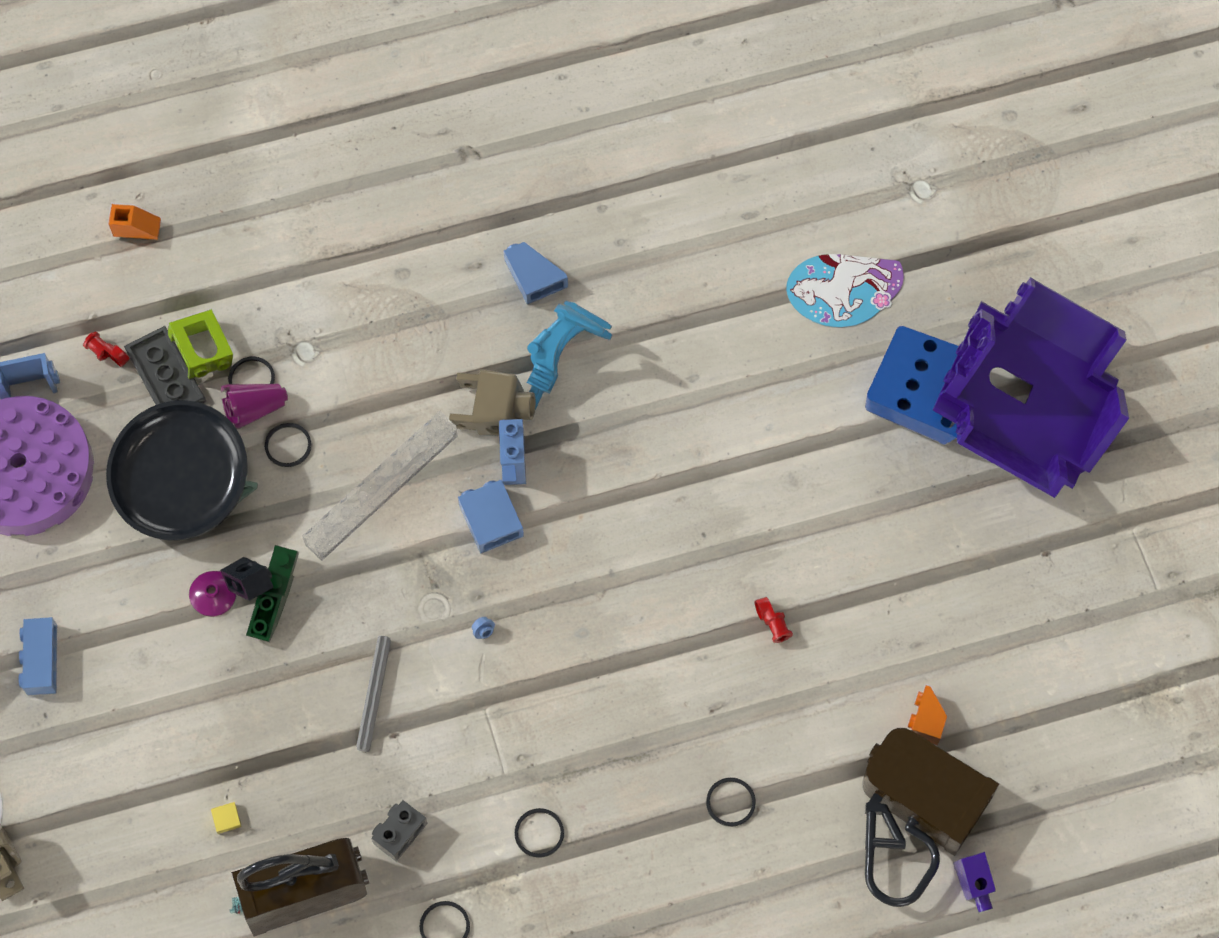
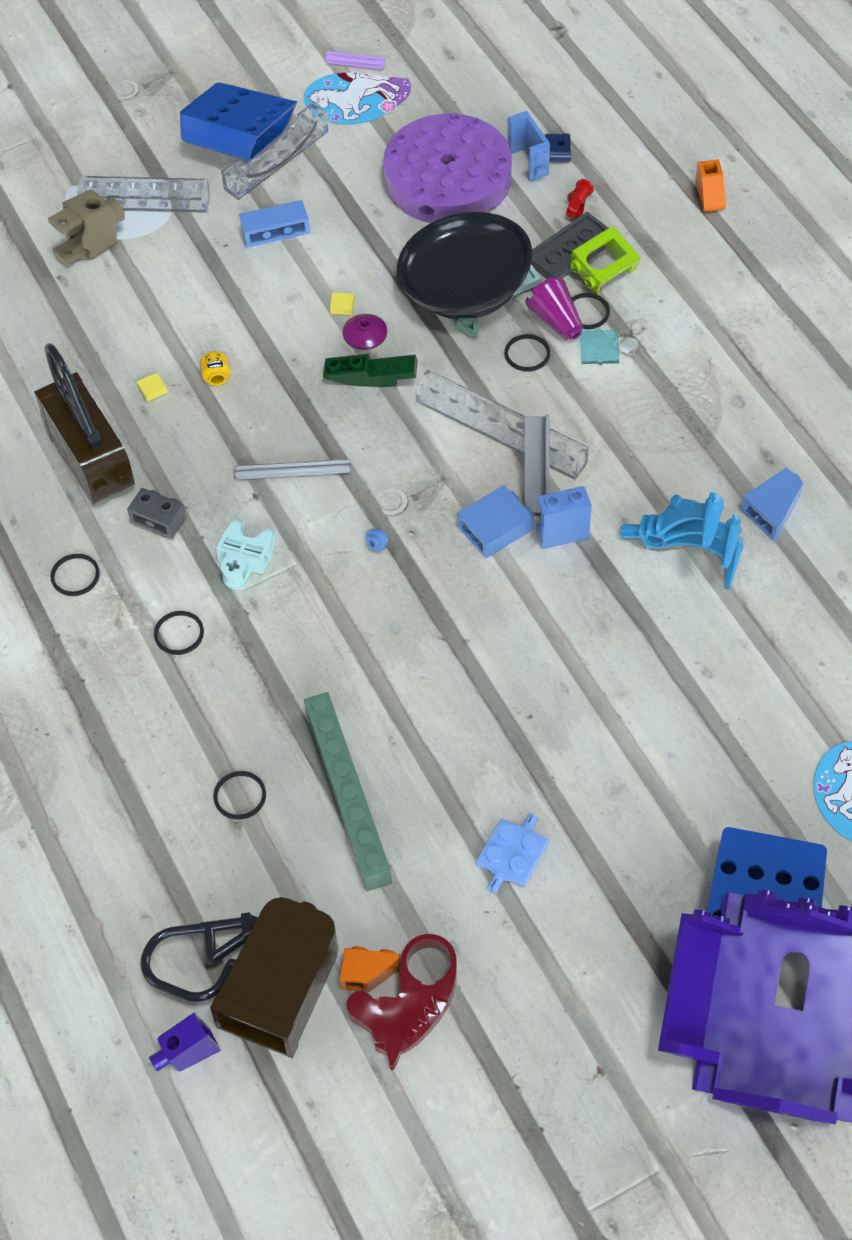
camera: 80 degrees right, 10 degrees down
black brick [220,557,273,601] -> none
dark tan piece [449,369,536,436] -> none
red connector [754,597,793,643] -> none
none -> yellow head [200,351,231,386]
none -> light aqua piece [216,519,275,589]
none -> sand green brick [304,692,392,891]
none -> light yellow tile [330,292,355,315]
none -> dark red animal [347,934,457,1071]
none -> light blue plate [476,813,549,893]
none -> light grey panel [525,415,550,513]
none -> dark blue piece [545,133,571,162]
none -> clear light blue piece [580,328,619,366]

